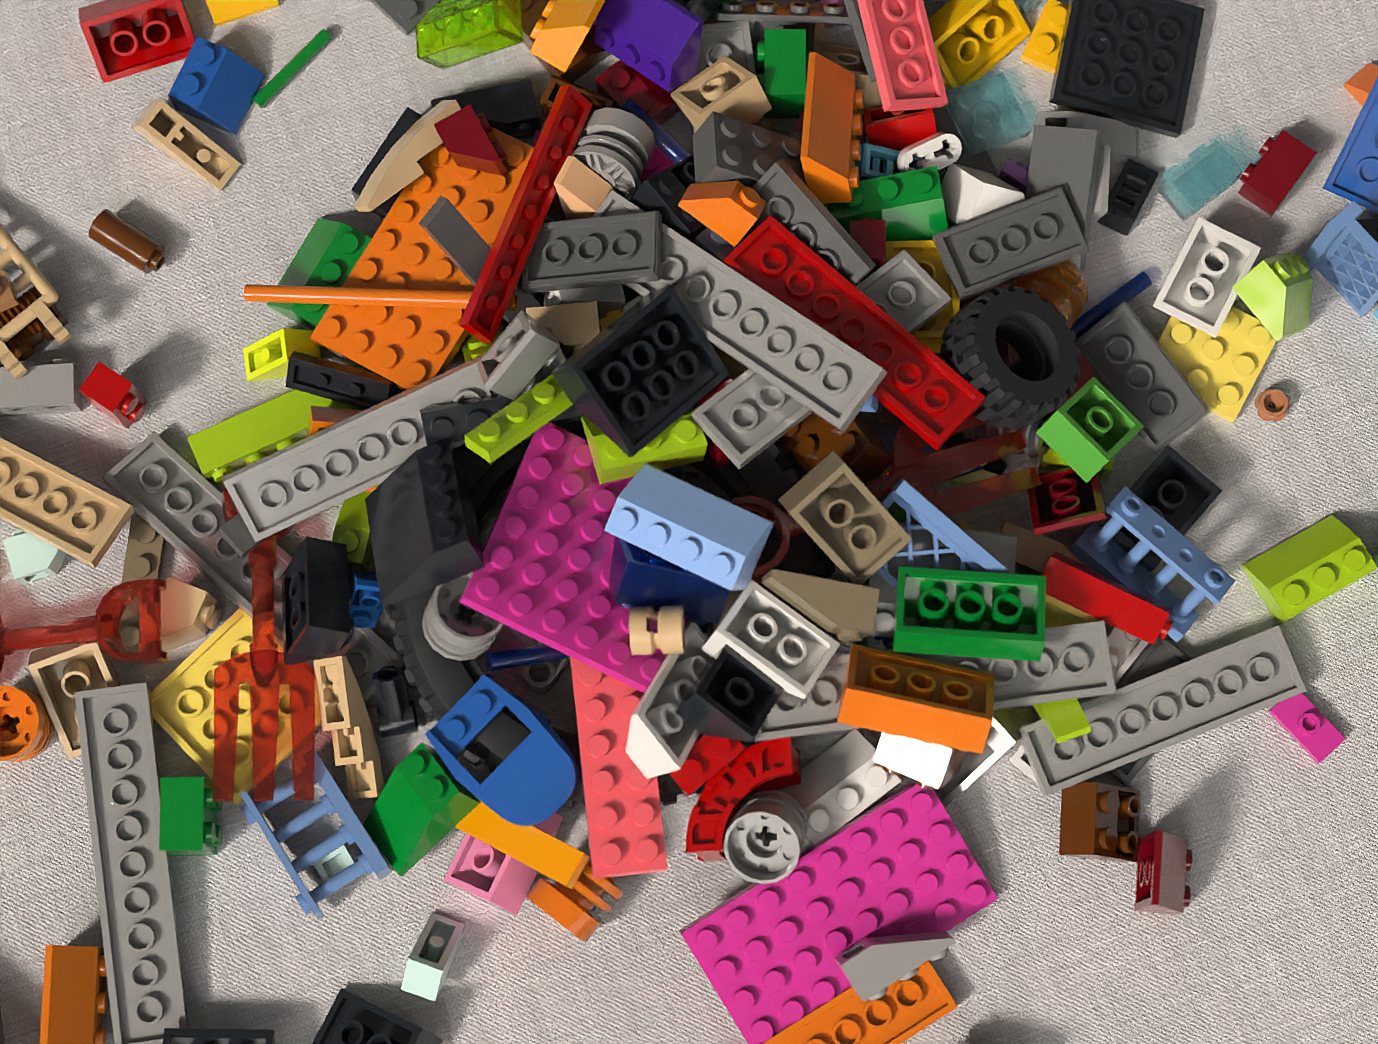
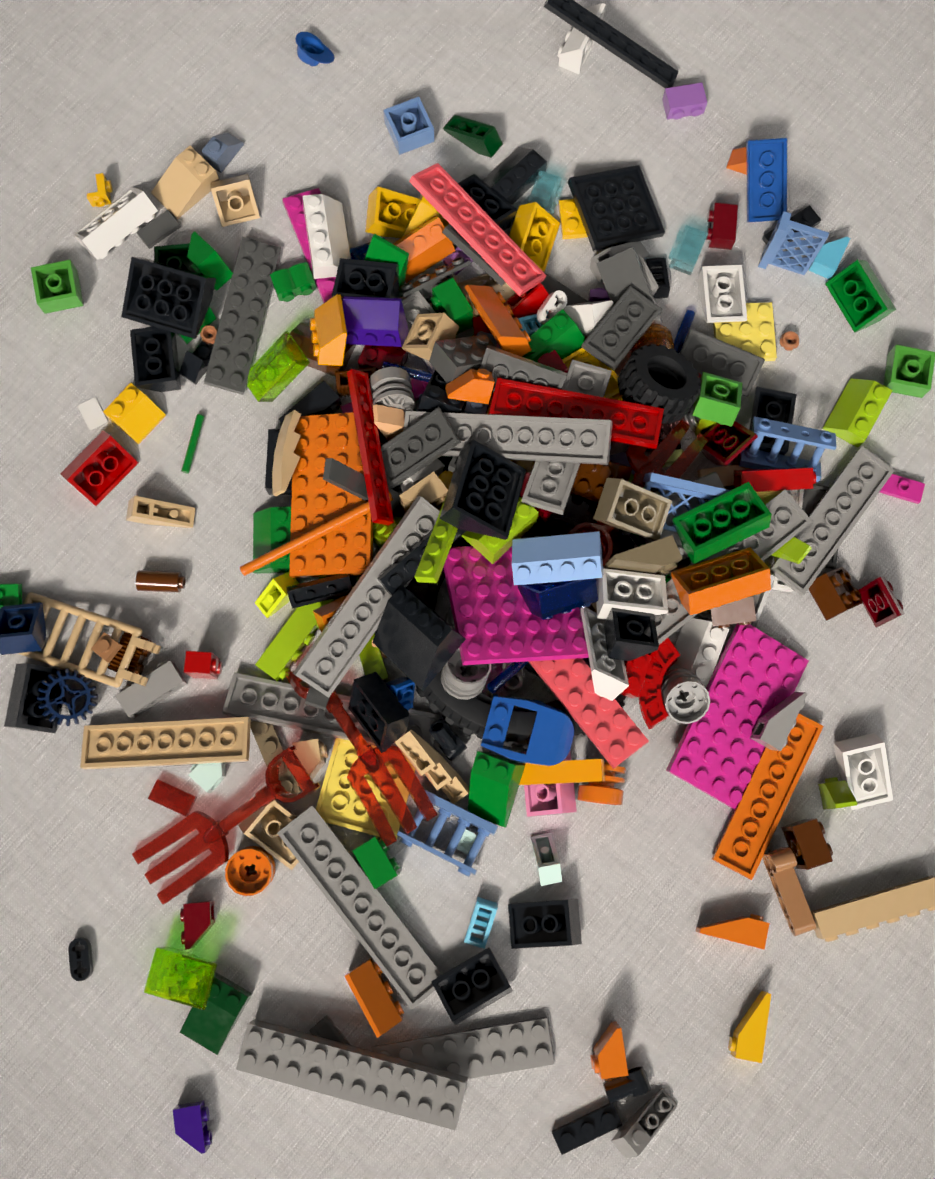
camera: 35 degrees left, 0 degrees up
blue slope [168,36,265,135] -> none
dark red slope [434,104,508,176] -> none
light grey slope [476,310,560,400] -> none
tan wheel [629,605,685,655] -> none
clear light blue plate [945,72,1032,156] -> none
lime slope [1232,252,1313,341] -> none
none -> medium azure slope [464,897,498,949]

